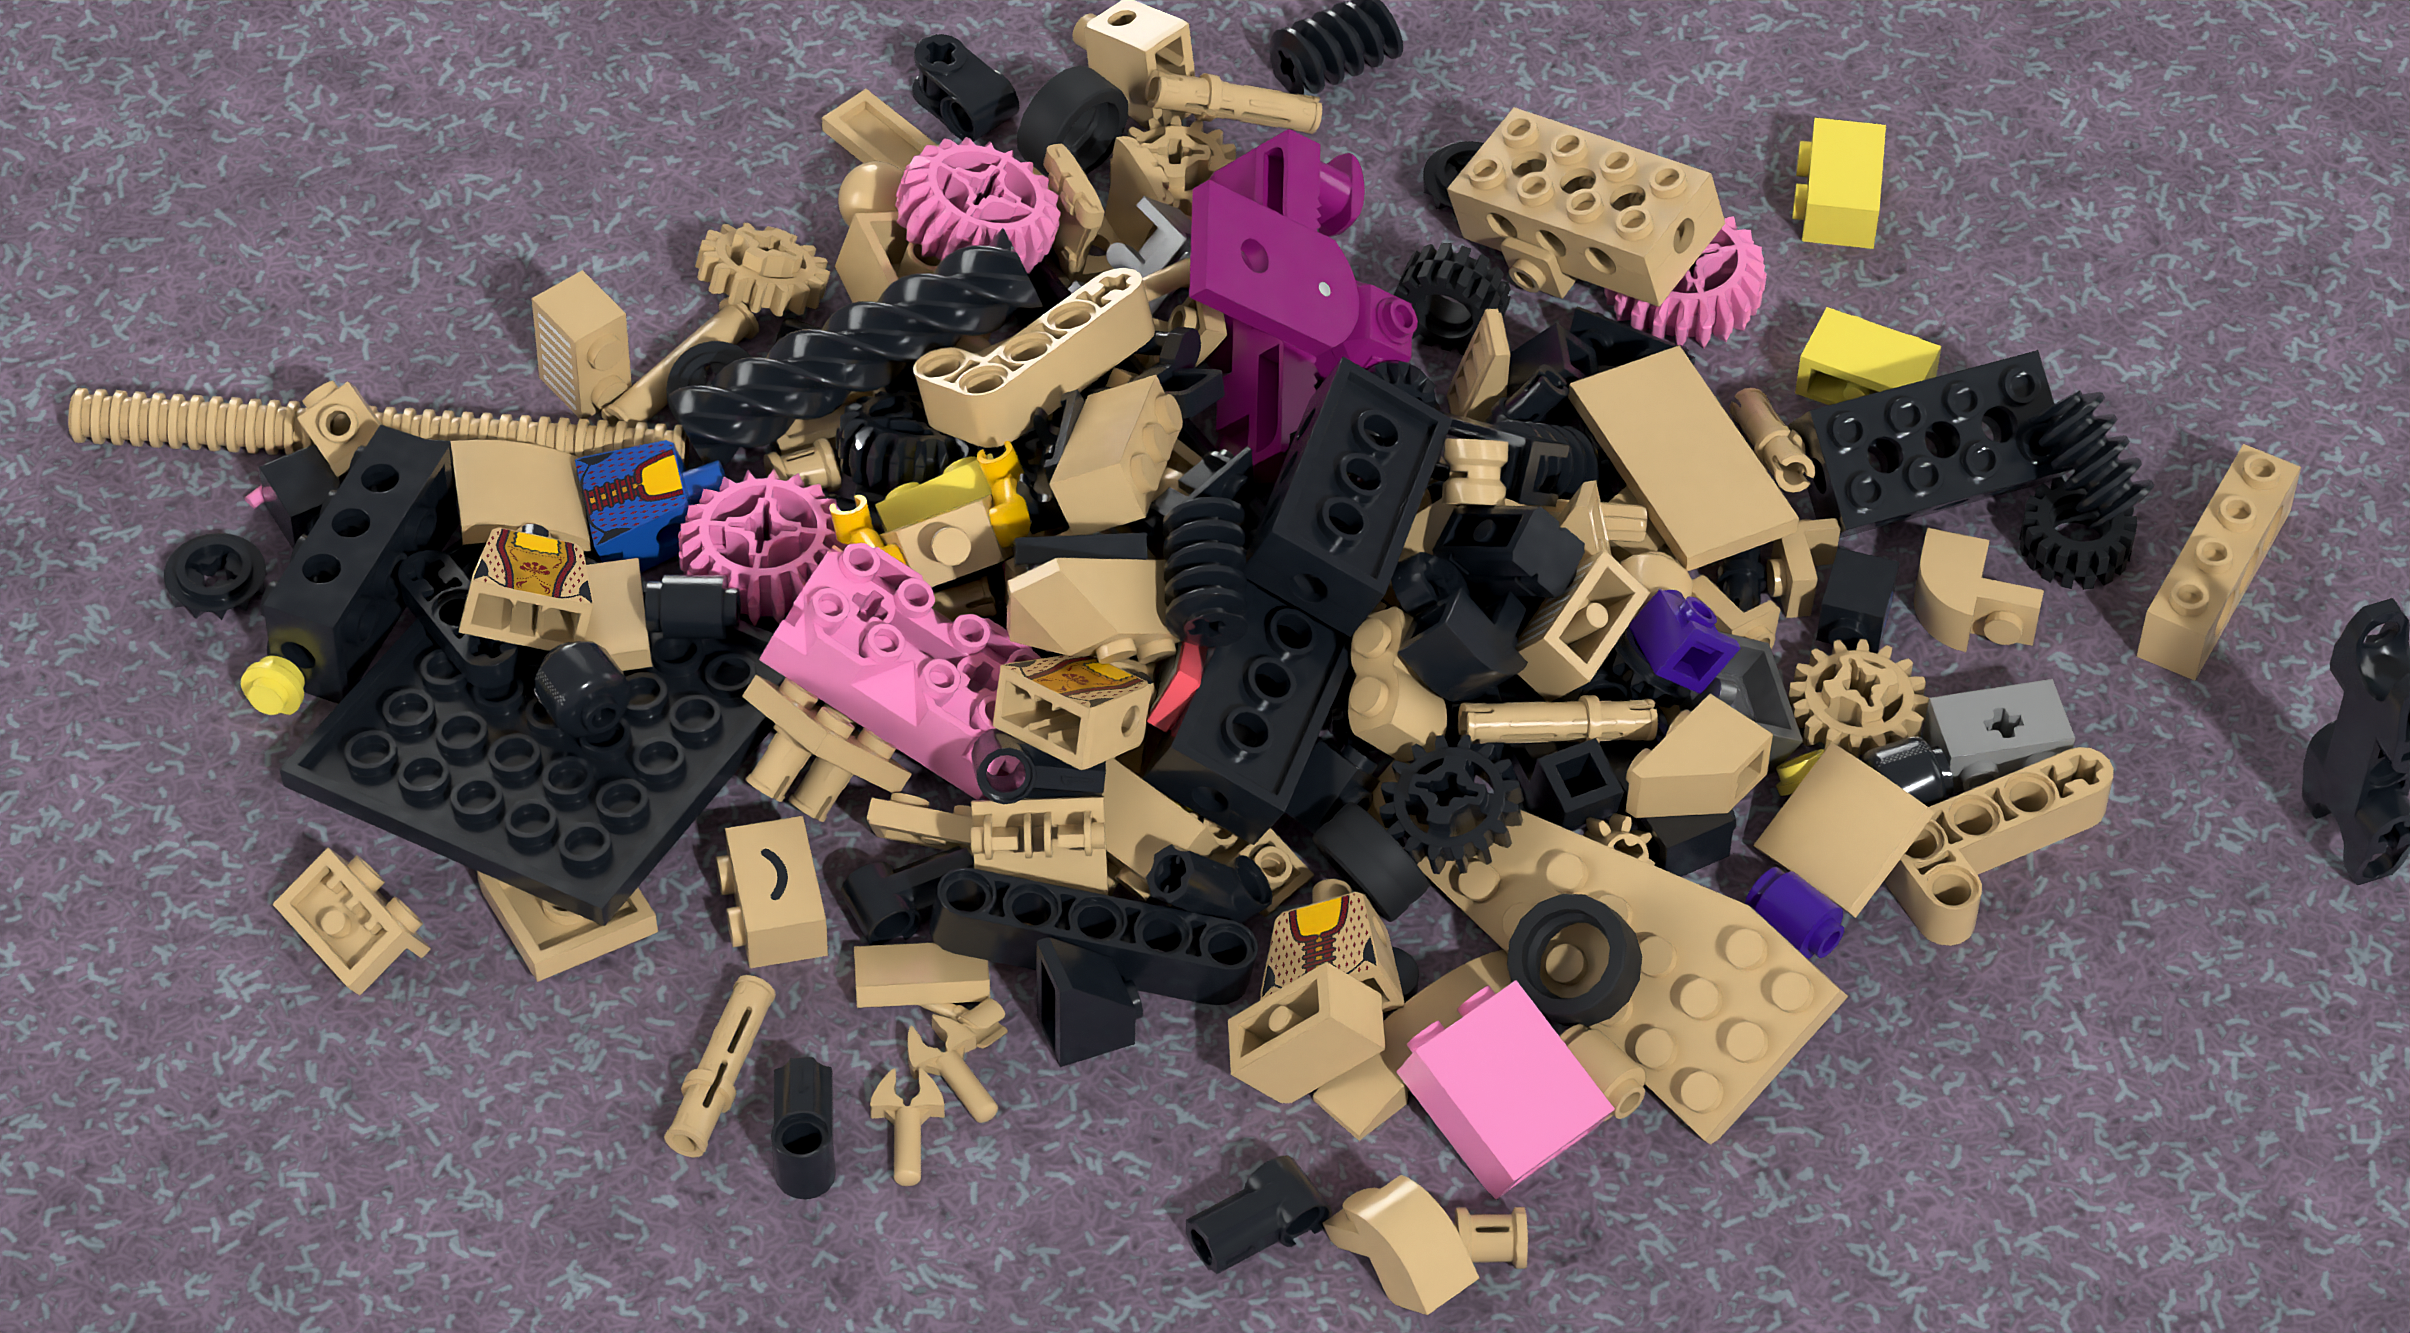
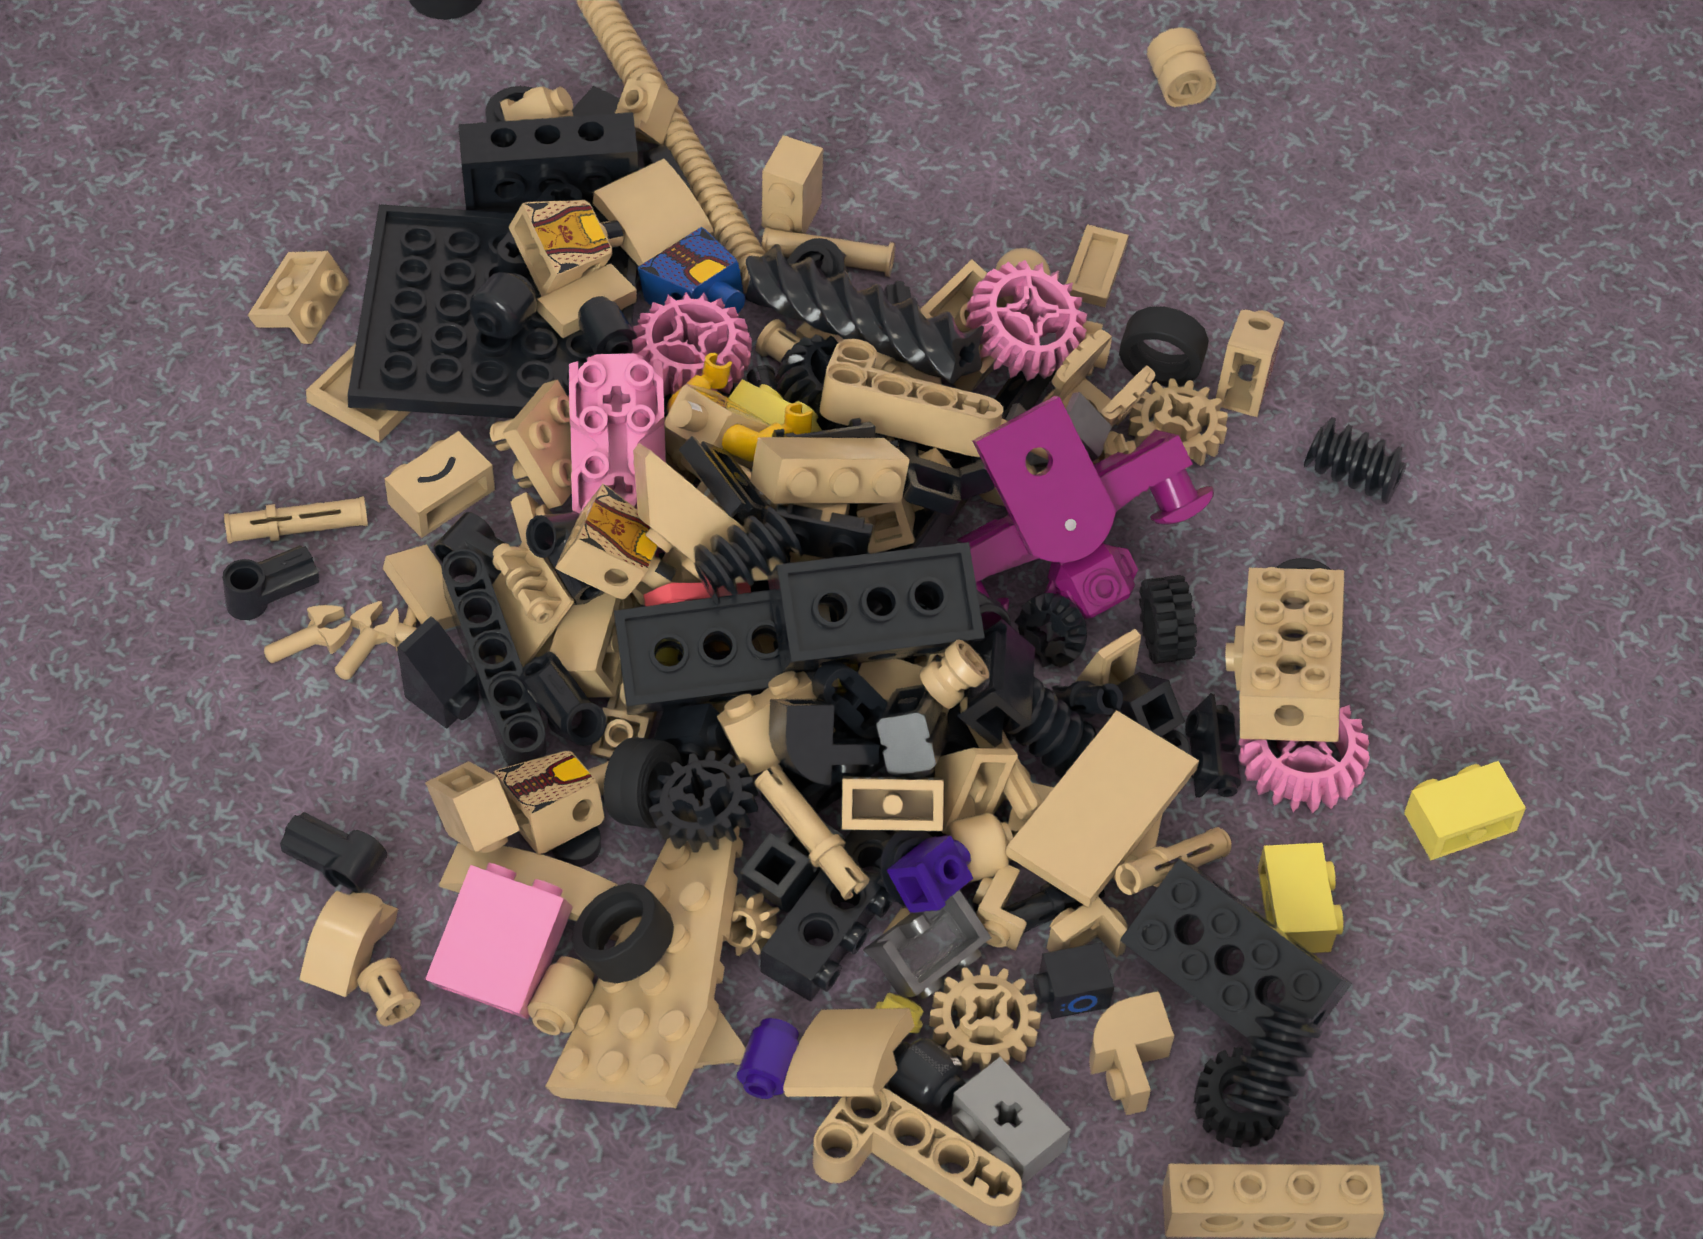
camera: 60 degrees right, 5 degrees up
light yellow plate [241,656,305,715] -> none
tan gear [695,223,830,316] -> none
black piece [912,34,1020,142] -> none
tan pin [1145,69,1322,134] -> none
tan slope [1626,694,1773,818] -> none
none -> tan brick [500,87,573,121]

